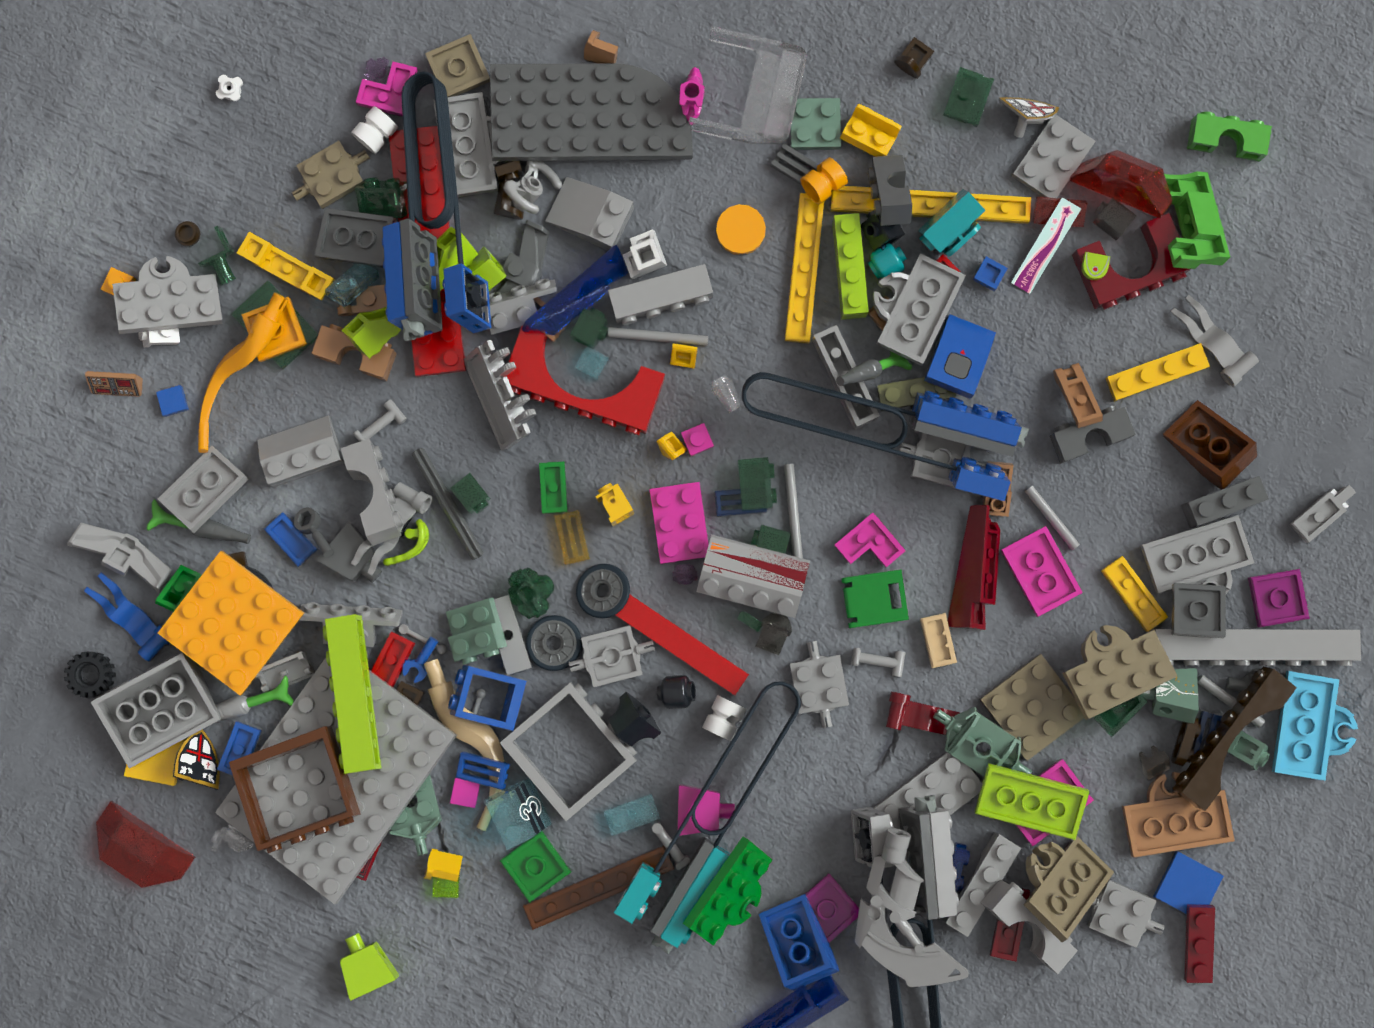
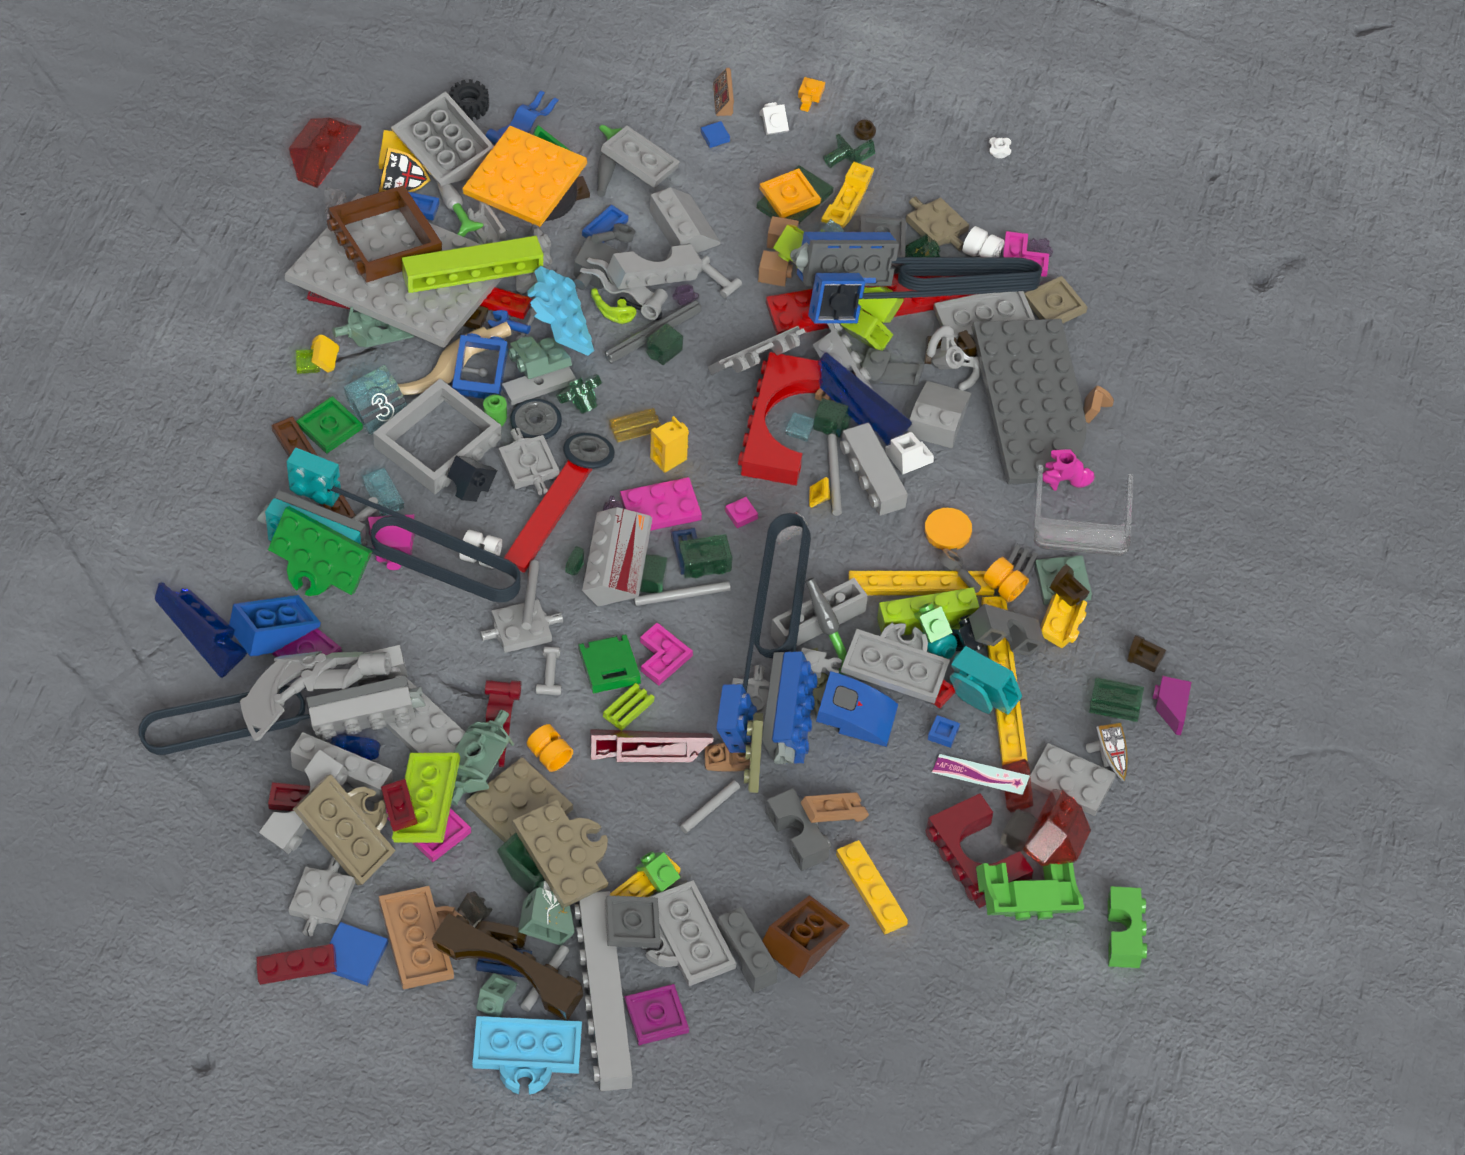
camera: 80 degrees right, 30 degrees down
light grey plate [67,523,172,593] -> none
light grey plate [112,256,222,334] -> none
light orange animal [198,292,289,453] -> none
lime torso [340,933,399,1001] -> none
dark pink tile [450,778,481,808] -> none
blue tile [456,752,510,790] -> none
green plate [539,461,568,514] -> none
yellow slope [657,431,687,460] -> none
black head [657,675,696,709] -> none
clear smoke tile [755,612,792,655] -> none
tan plate [920,613,957,668] -> none
dark pink plate [1000,526,1083,617] -> none
lime tile [1082,252,1110,280] -> none
light grey flag [1170,295,1259,387] -> none
light grey hinge [1289,485,1356,543] -> none
none -> dark red plate [381,779,418,832]
none -> bright green brick [483,394,507,427]
none -> light grey bar [522,560,539,630]
none -> medium azure plate [527,266,594,356]
none -> light orange wheel [527,724,573,772]
none -> lime tile [603,683,655,731]
none -> bright green bracket [635,851,680,892]
none -> clear purple plate [673,284,699,305]
none -> olive tile [744,713,763,793]
none -> light grey plate [801,648,842,678]
none -> bracket [914,602,953,643]
none -> dark grey piece [938,549,981,593]
none -> dark brown tile [1049,564,1090,606]
none -> magenta slope [1153,676,1192,736]

